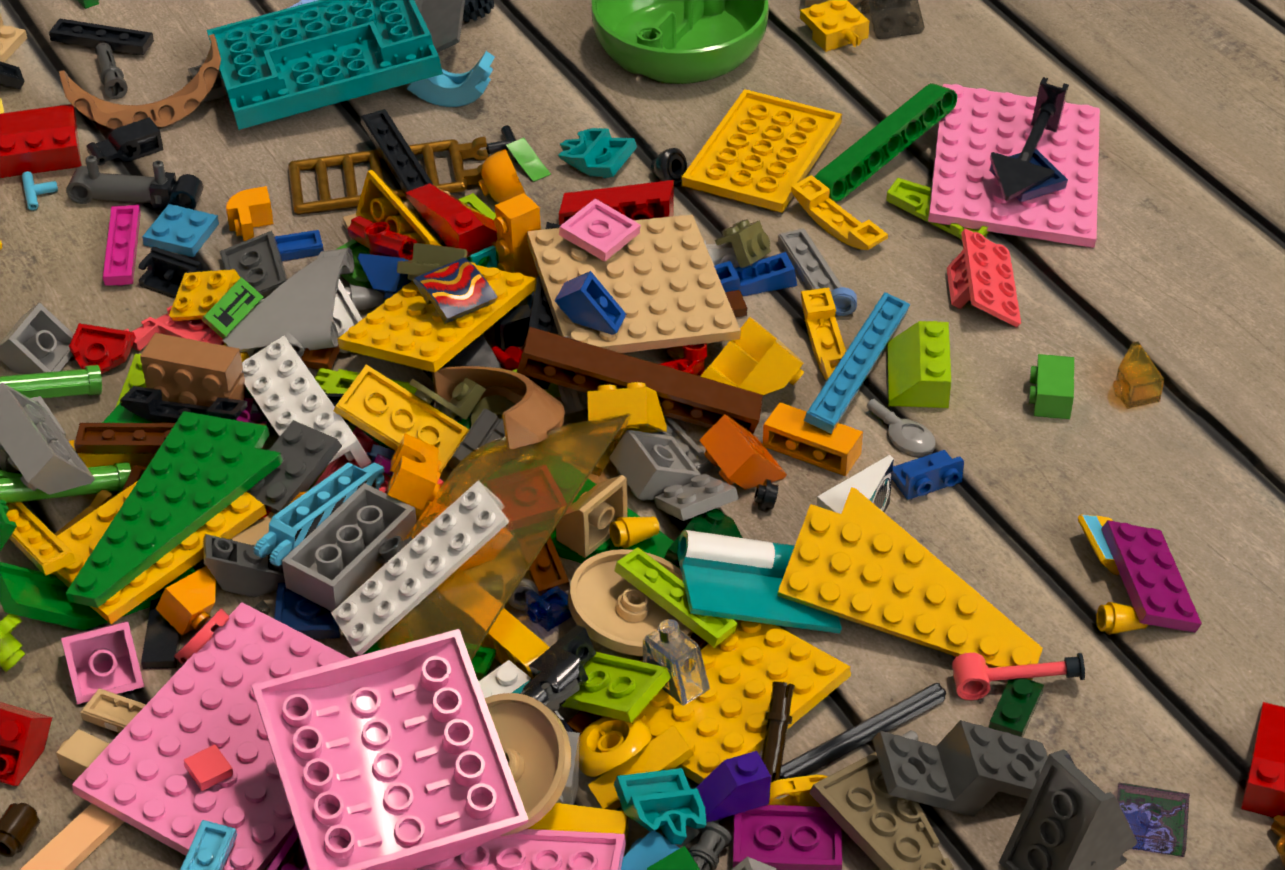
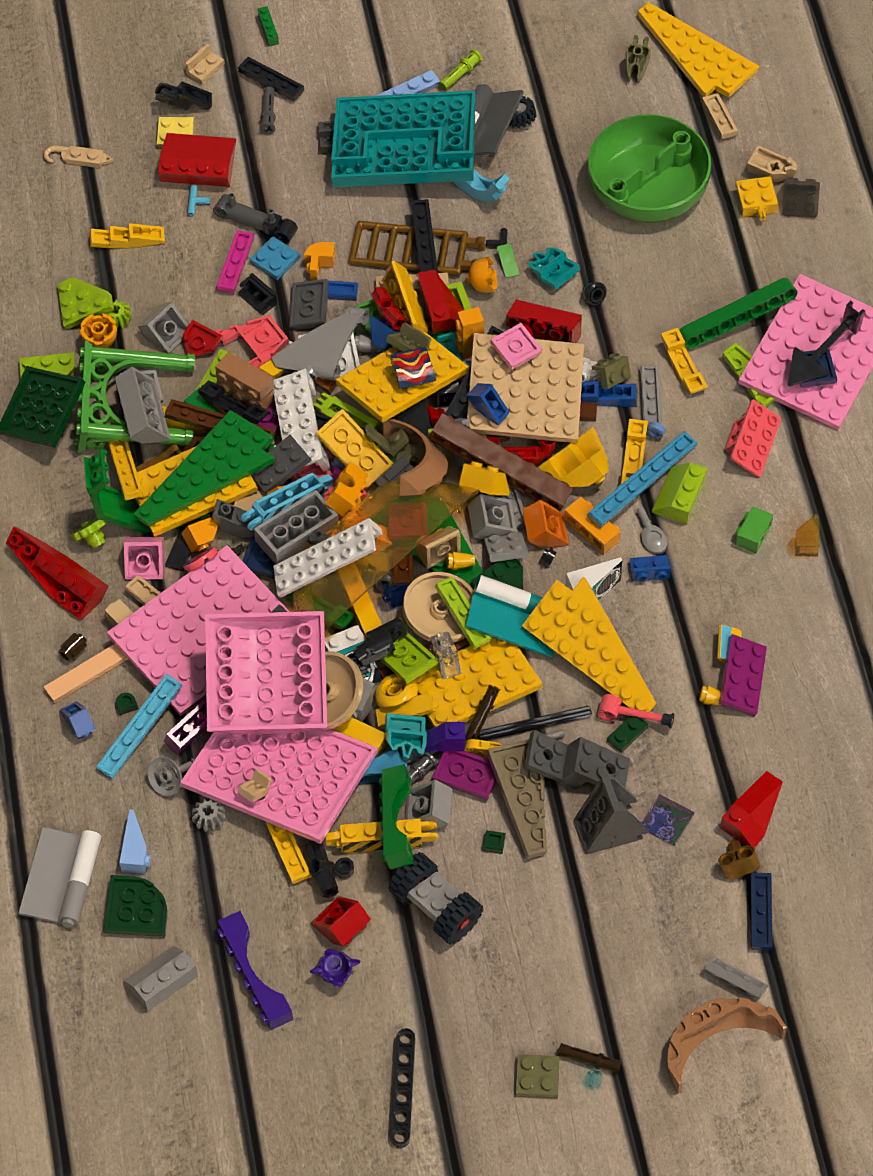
camera: 20 degrees right, 15 degrees up
medium nougat windscreen [59,34,221,129] -> none
black piece [86,117,163,165] -> none
yellow bracket [169,269,241,321] -> none
coral tile [184,744,233,791] -> none
bright green tile [202,277,263,339] -> none
yellow plate [682,89,842,213] -> none

